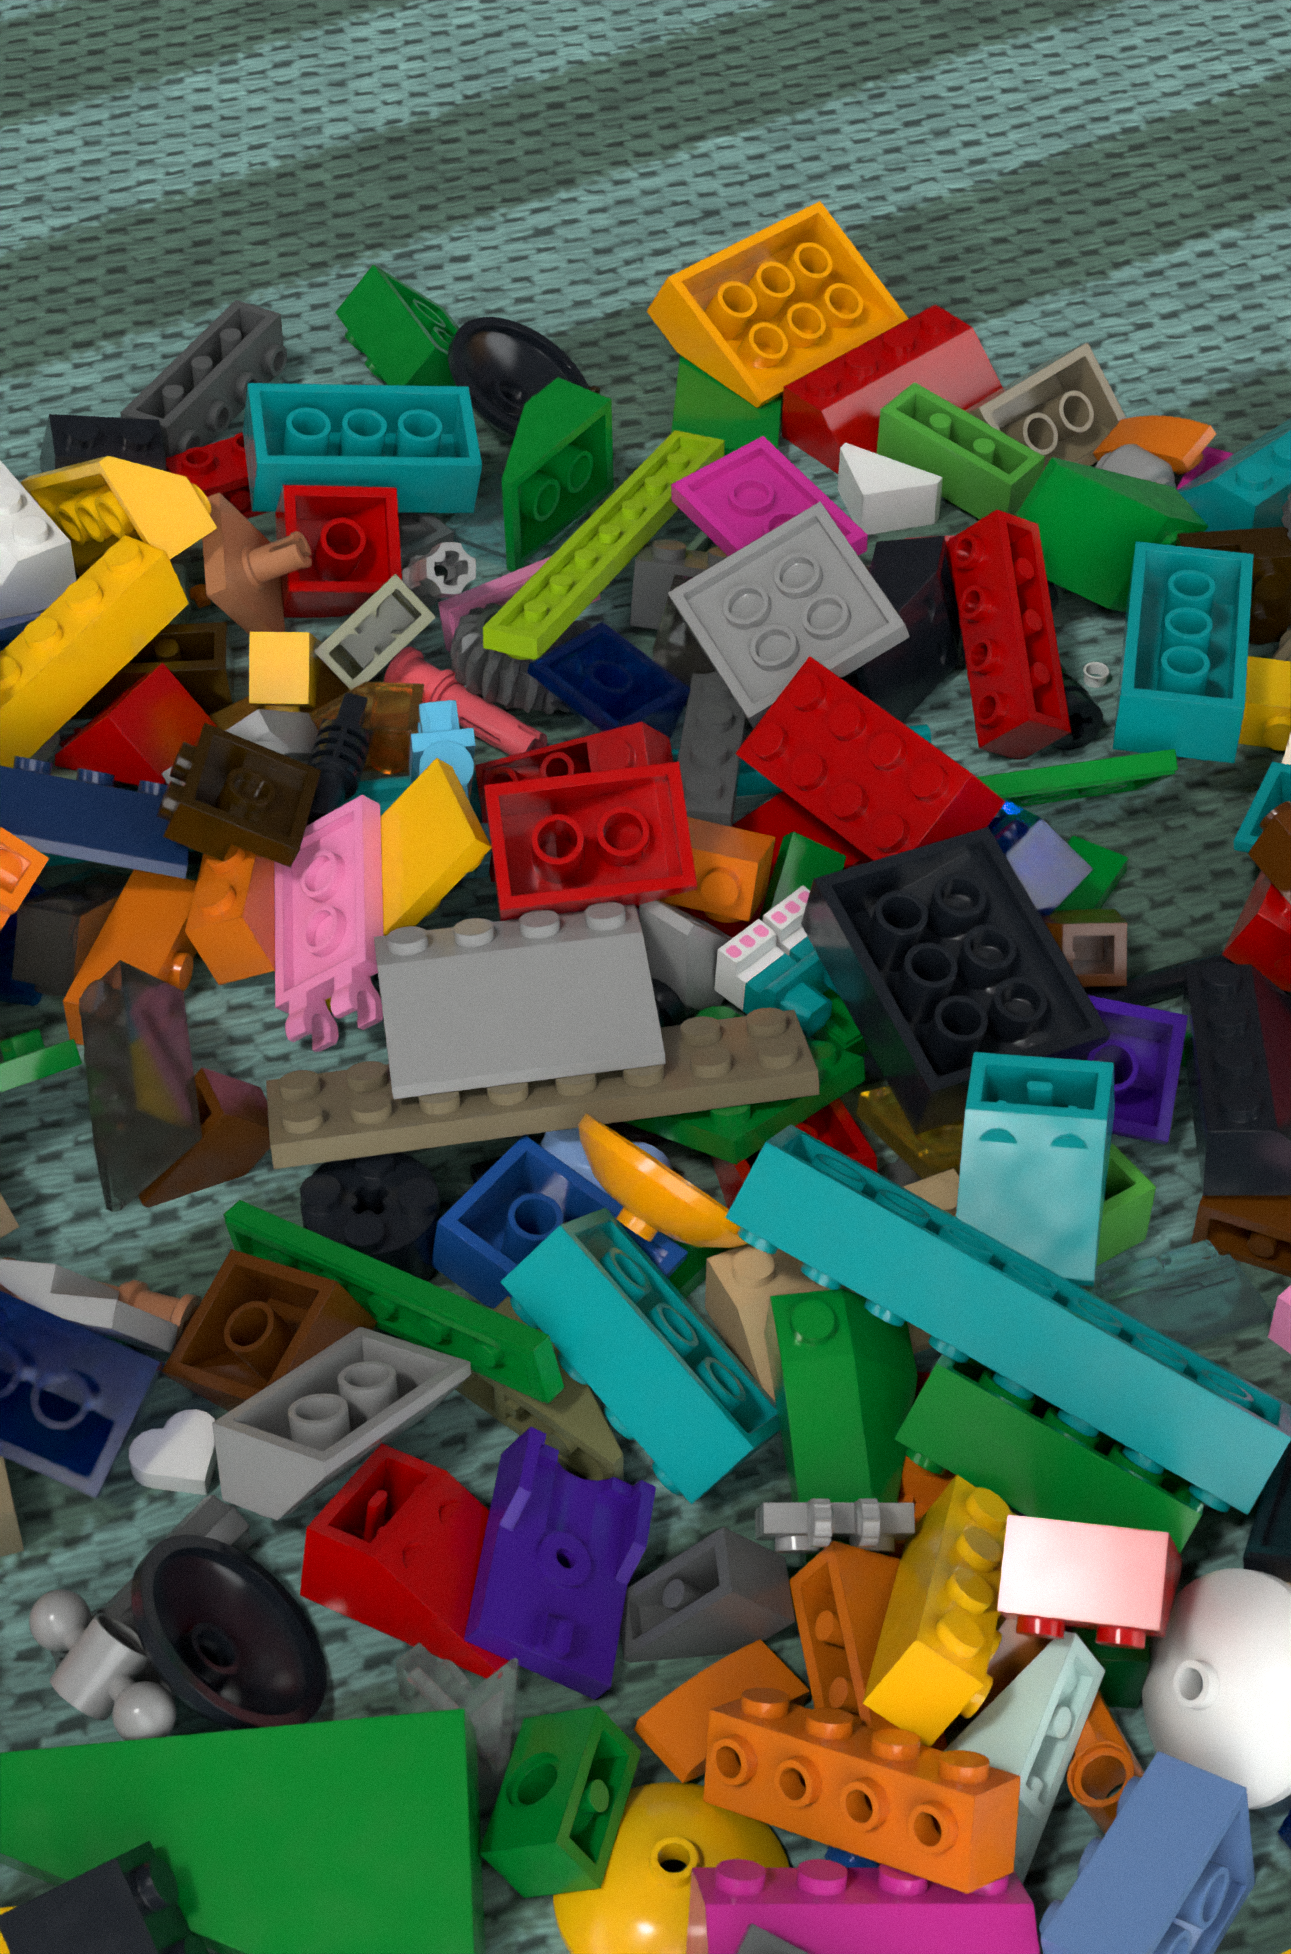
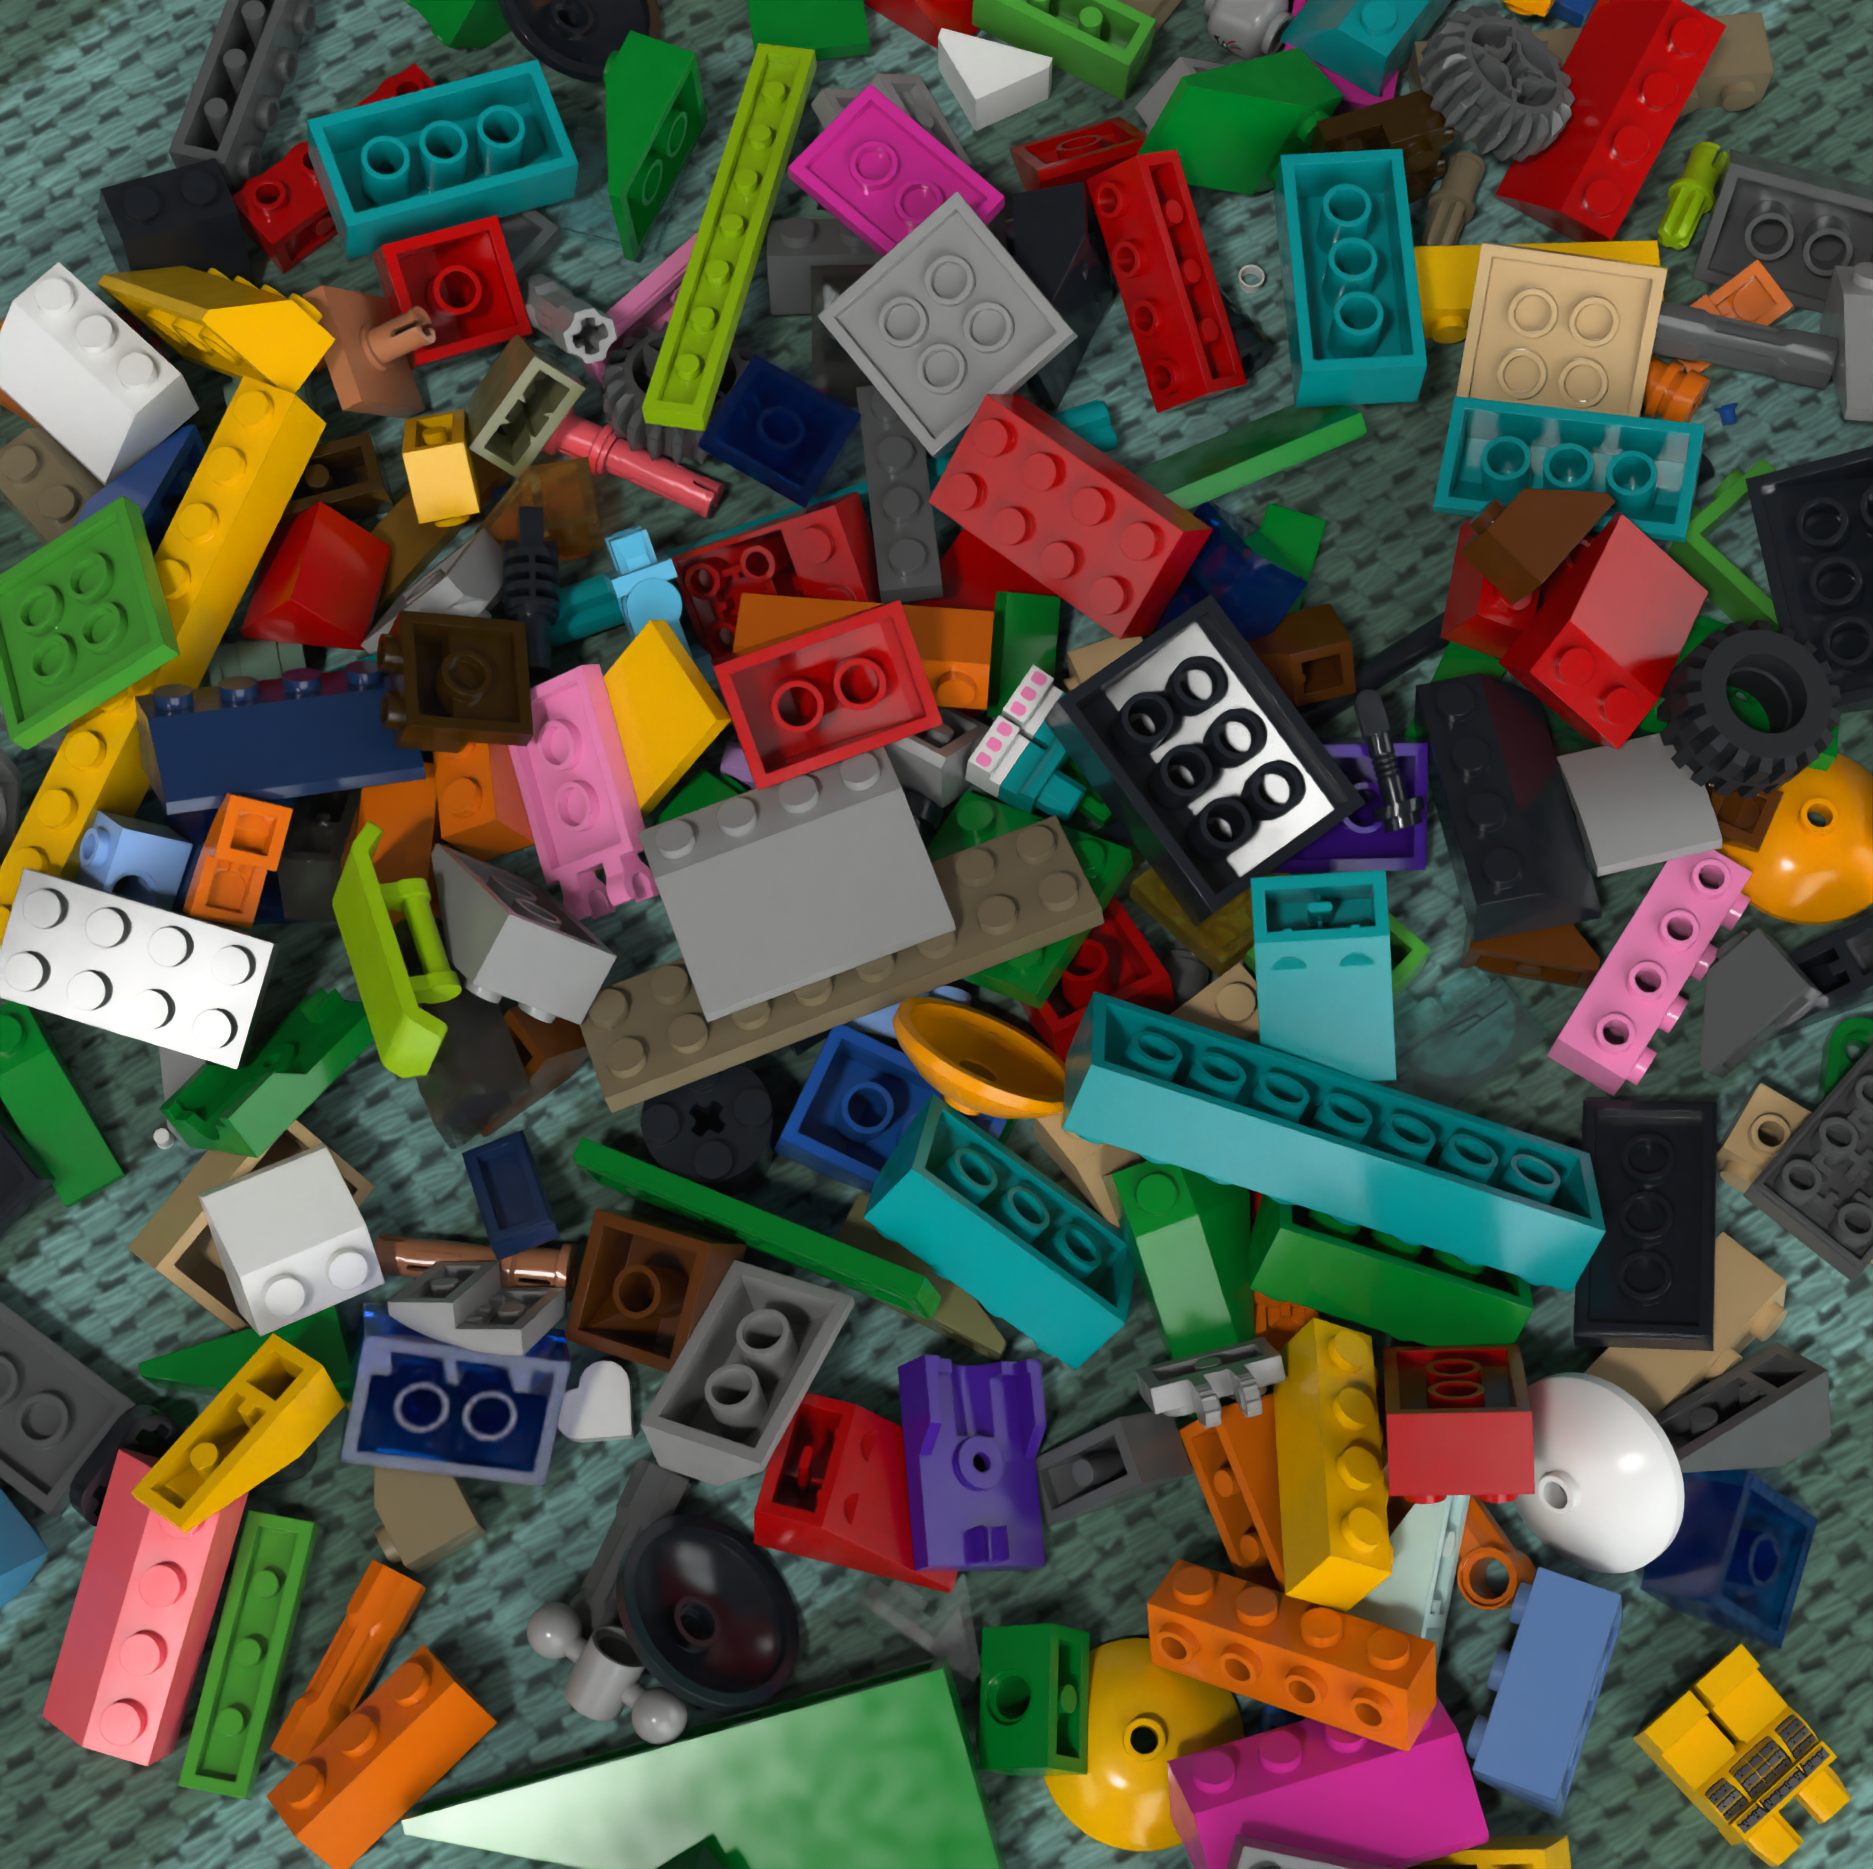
camera: 10 degrees left, 25 degrees up
orange slope [634,1639,810,1784] -> none
none -> lime piece [332,821,462,1079]
none -> light grey slope [431,843,617,1025]
none -> dark blue tile [462,1130,560,1261]
none -> black hinge [1354,689,1425,833]

